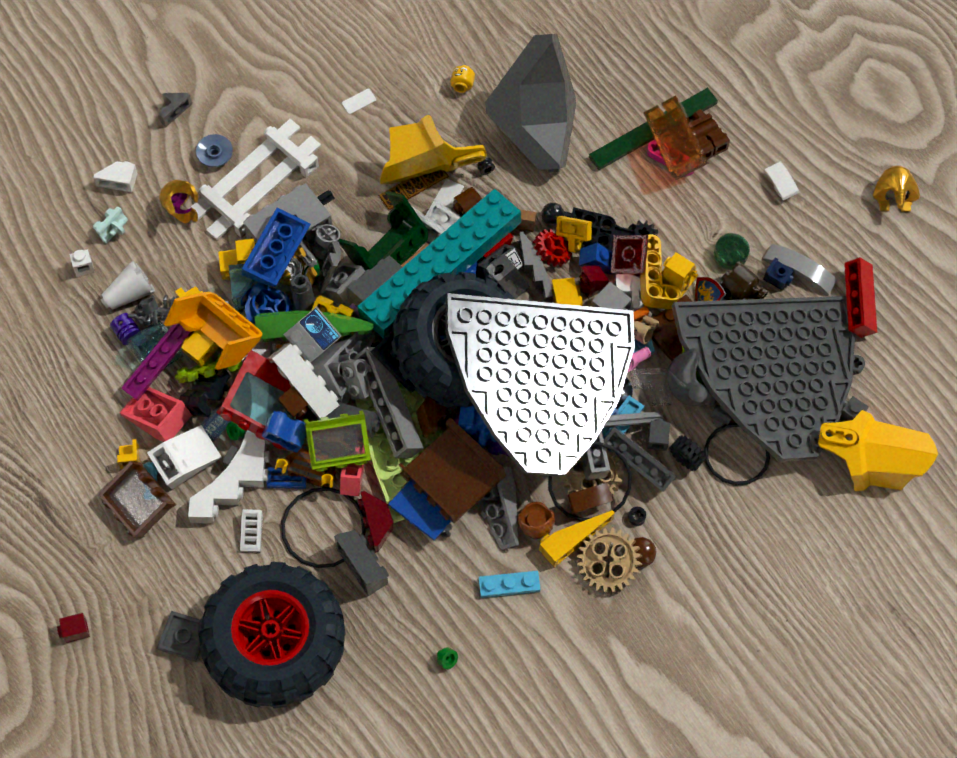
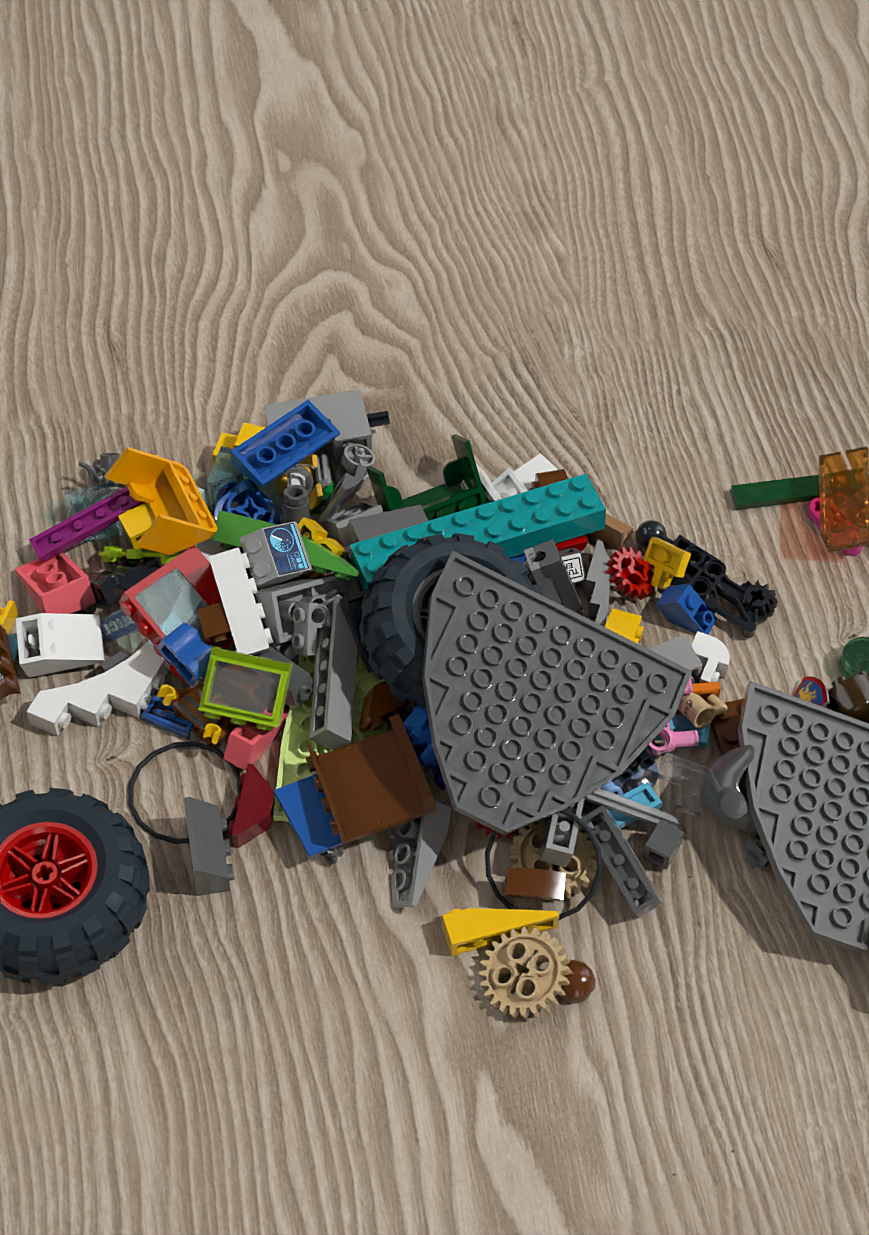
camera: 25 degrees right, 10 degrees down
white brick [69,249,95,277] -> none
white slope [93,161,138,192] -> none
light aqua hips [93,206,128,243] -> none
white cone [101,260,155,310] -> none
dark purple piece [110,313,142,345] -> none
flat silver slope [159,93,192,127] -> none
pearl gold piece [159,179,198,223] -> none
white fence [189,119,321,240] -> none
sand blue dish [196,134,233,167] -> none
green tile [226,421,247,441] -> none
white slope [240,509,263,552] -> none
white sticker [342,89,376,114] -> none
sticker [378,170,449,210] -> none
yellow piece [380,115,487,184] -> none
green tile [437,647,458,669] -> none
yellow head [450,65,475,93] -> none
black bush [477,158,495,175] -> none
medium azure plate [479,571,541,598] -> none
dark grey panel [485,34,576,173] -> none
dark orange piece [518,502,555,539] -> none
dark red slope [578,266,609,299] -> none
clear red slope [611,235,649,276] -> none
black bush [628,507,646,526] -> none
yellow beam [639,234,681,309] -> none
yellow wedge [662,252,698,299] -> none
black tyre [669,435,706,471] -> none
black piece [704,423,770,485] -> none

